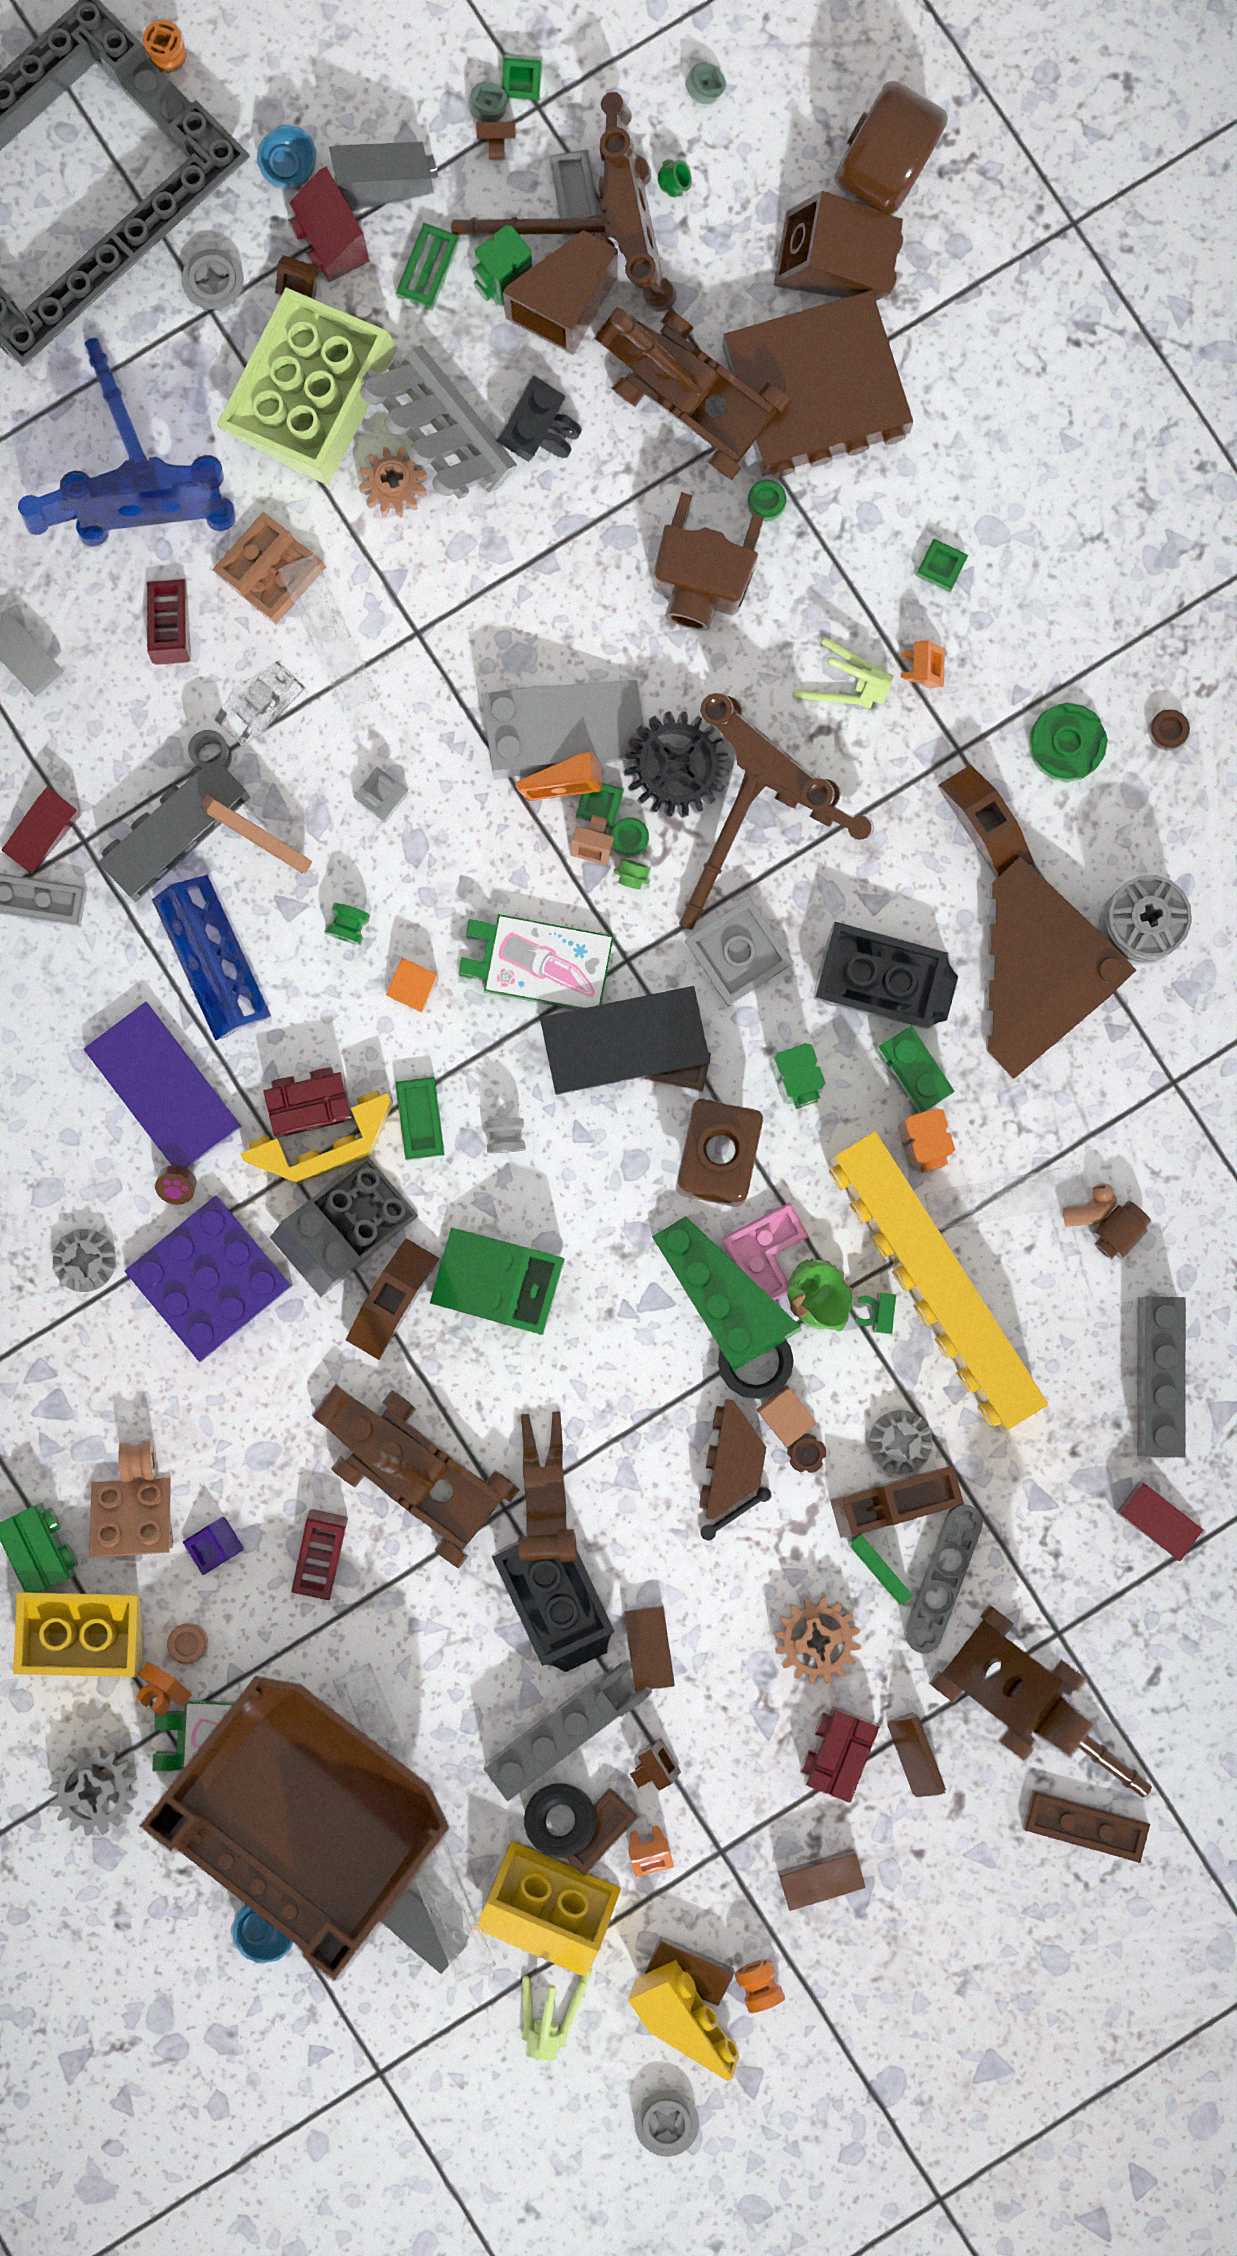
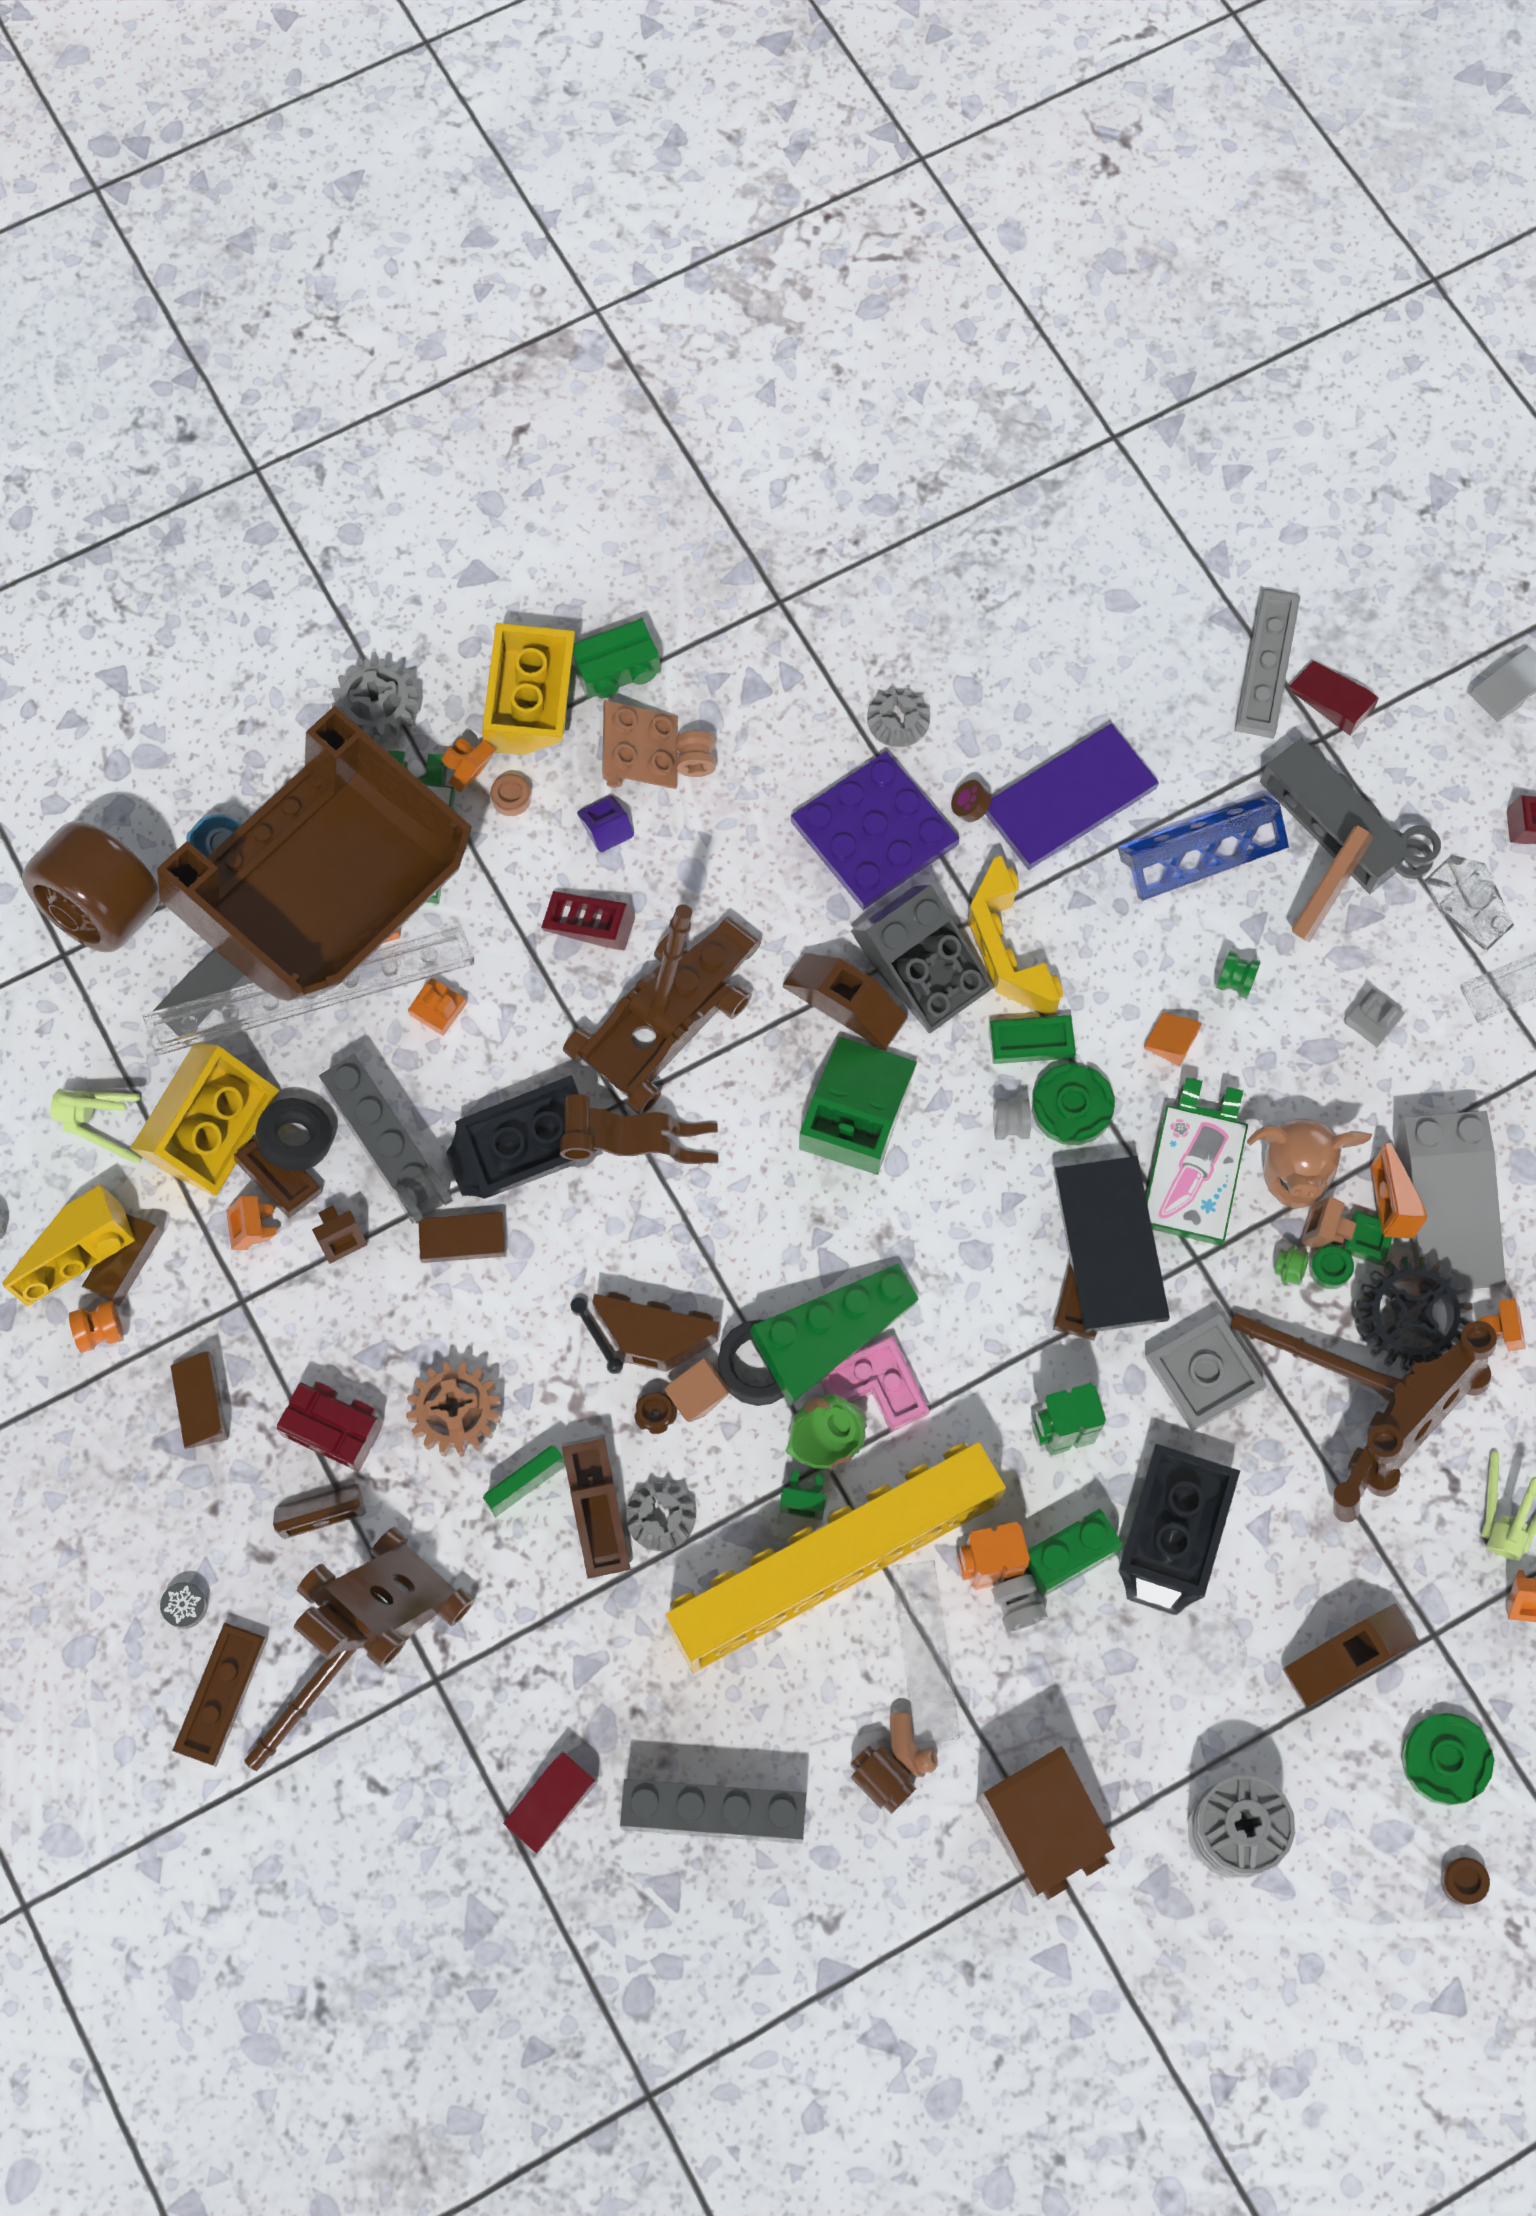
camera: 95 degrees right, 15 degrees down
dark red brick [263,1067,354,1138] -> none
reddish brown piece [675,1099,763,1207] -> none
dark grey beam [904,1504,983,1654] -> none
reddish brown slope [986,856,1136,1079] -> none
none -> reddish brown wheel [22,821,160,952]
none -> dark grey tile [160,1582,207,1629]
none -> orange tile [408,977,467,1036]
none -> reddish brown slope [977,1746,1115,1900]
none -> light grey wheel [991,1574,1048,1632]
none -> green tile [1031,1063,1115,1146]
none -> nougat piece [1247,1119,1372,1209]
none -> orange tile [1479,1298,1526,1351]

